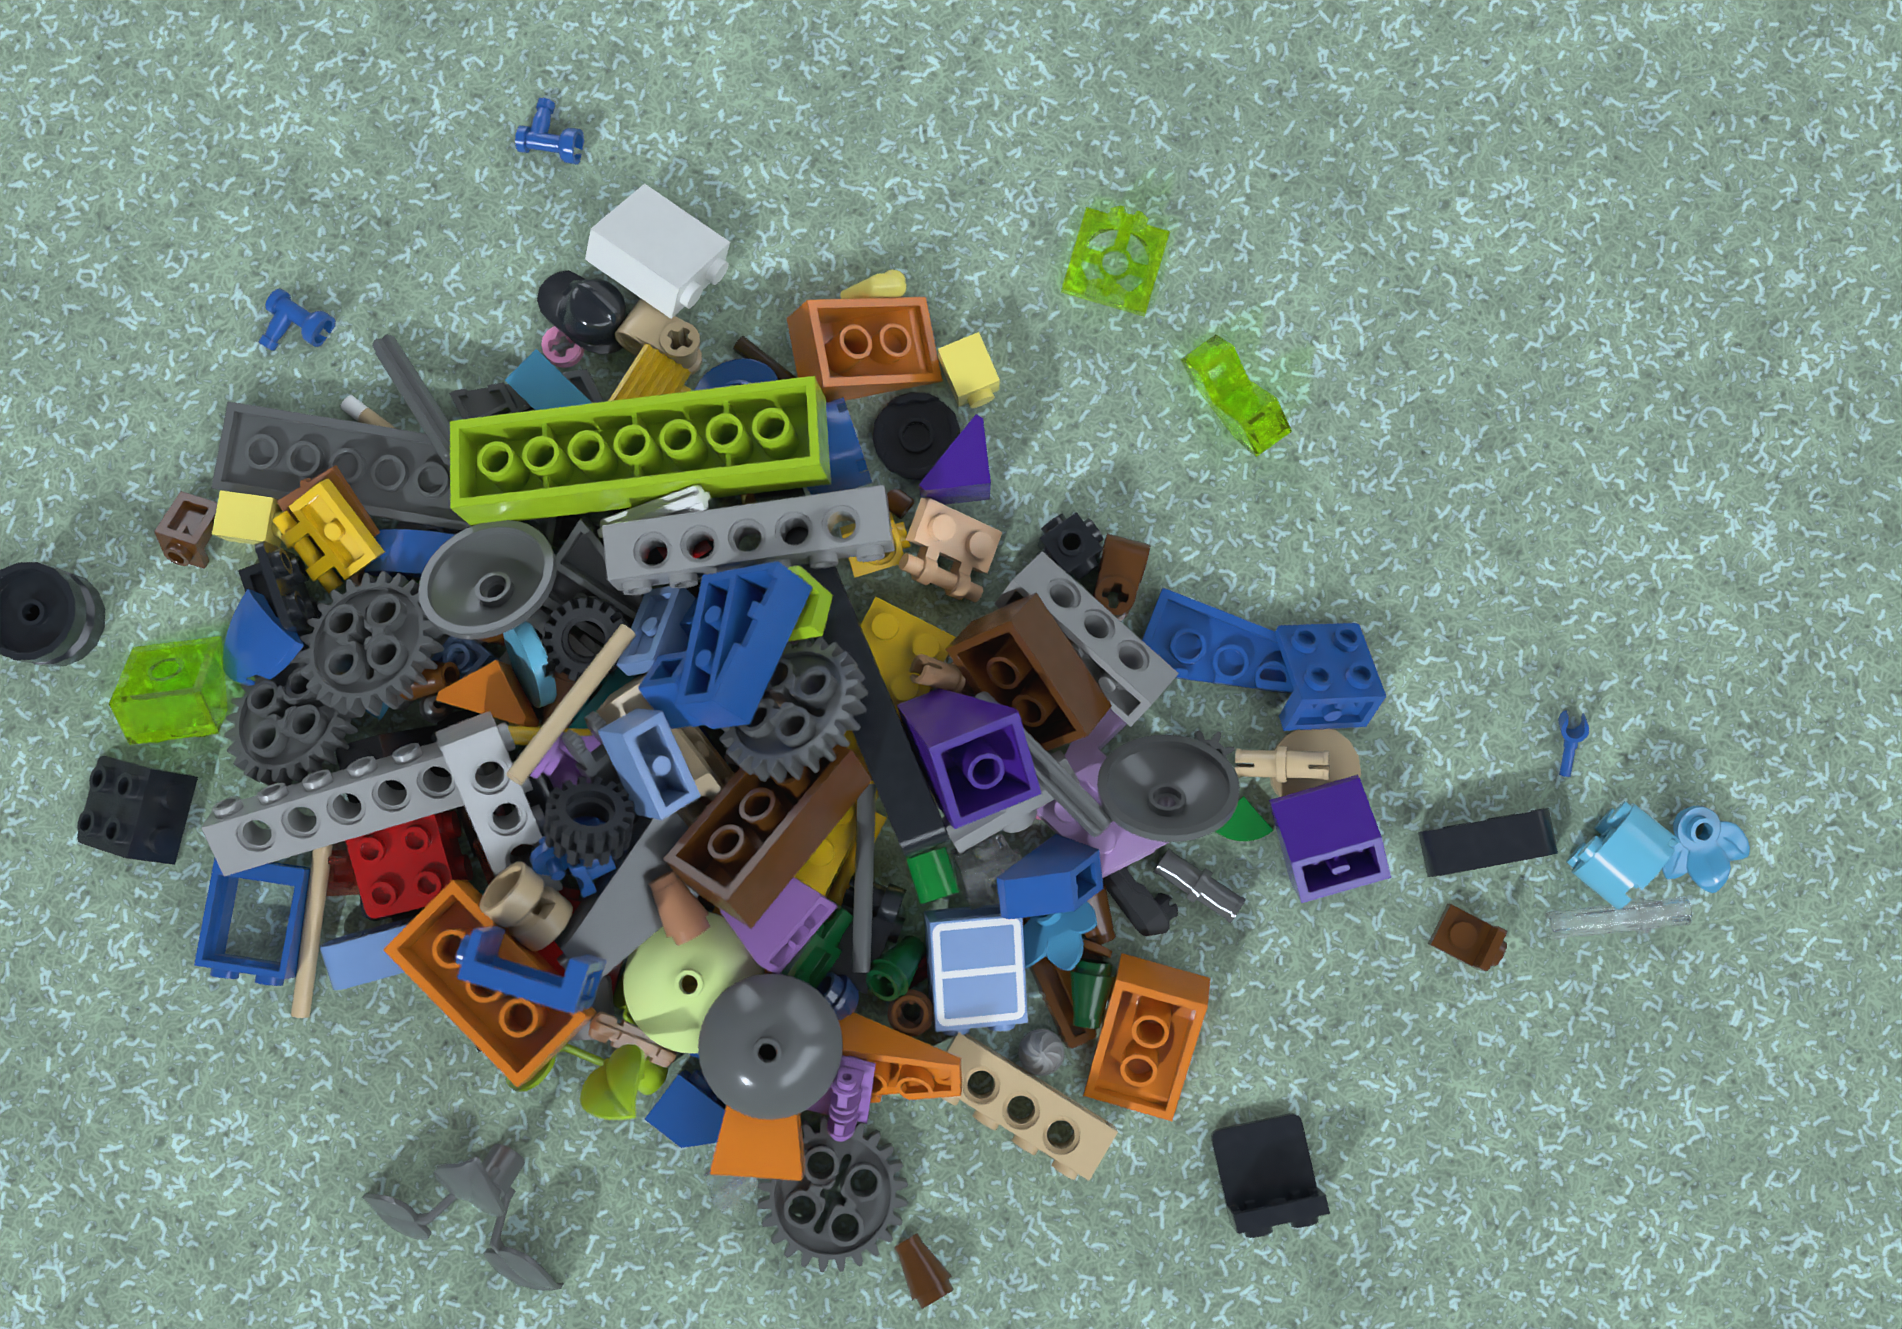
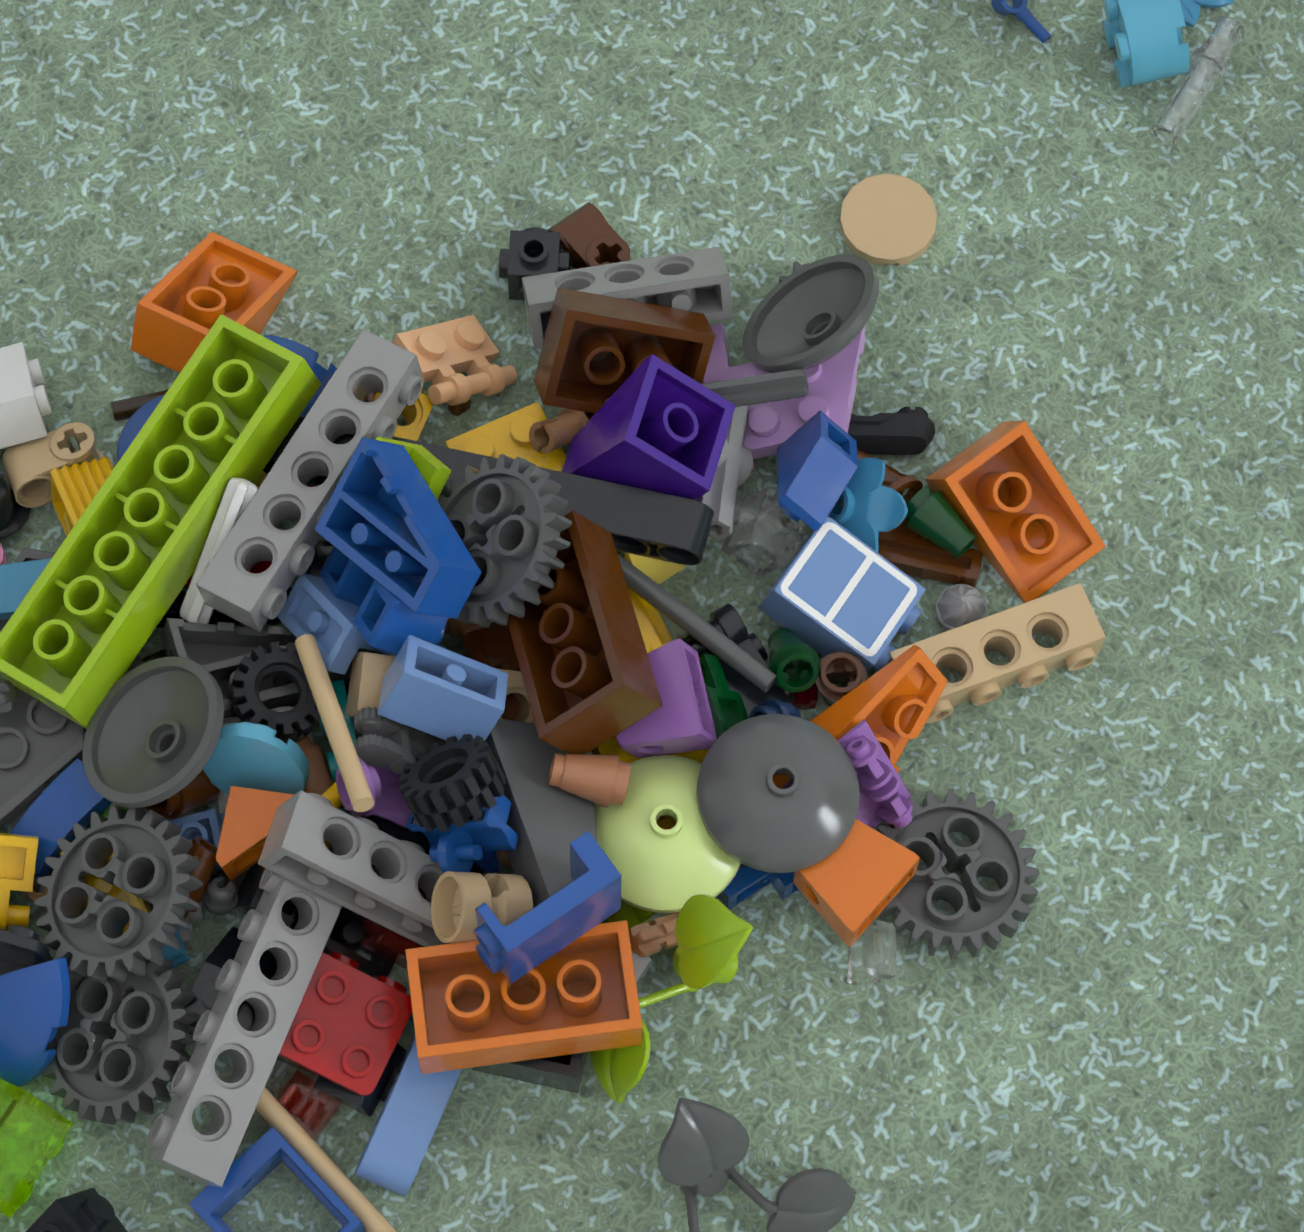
camera: 60 degrees left, 15 degrees down
blue slope [644,1069,727,1148] -> none
light yellow arm [840,269,906,299] -> none
black tile [872,392,961,480] -> none
reddish brown cone [894,1233,954,1309] -> none
green piece [906,847,960,904] -> none
dark purple slope [919,414,991,505] -> none
light yellow brick [938,332,1000,408] -> none
clear neon green piece [1061,205,1170,317] -> none
blue wing [1142,588,1294,694] -> none
dark grey pin [1153,848,1246,923] -> none
clear neon green brick [1180,334,1292,457] -> none
black bracket [1211,1113,1330,1238] -> none
green tile [1215,796,1274,842] -> none
tan pin [1235,746,1330,782] -> none
dark purple slope [1269,775,1391,903] -> none
blue bracket [1275,623,1386,731] -> none
black beam [1418,808,1558,877] -> none
reddish brown bracket [1428,904,1507,972] -> none

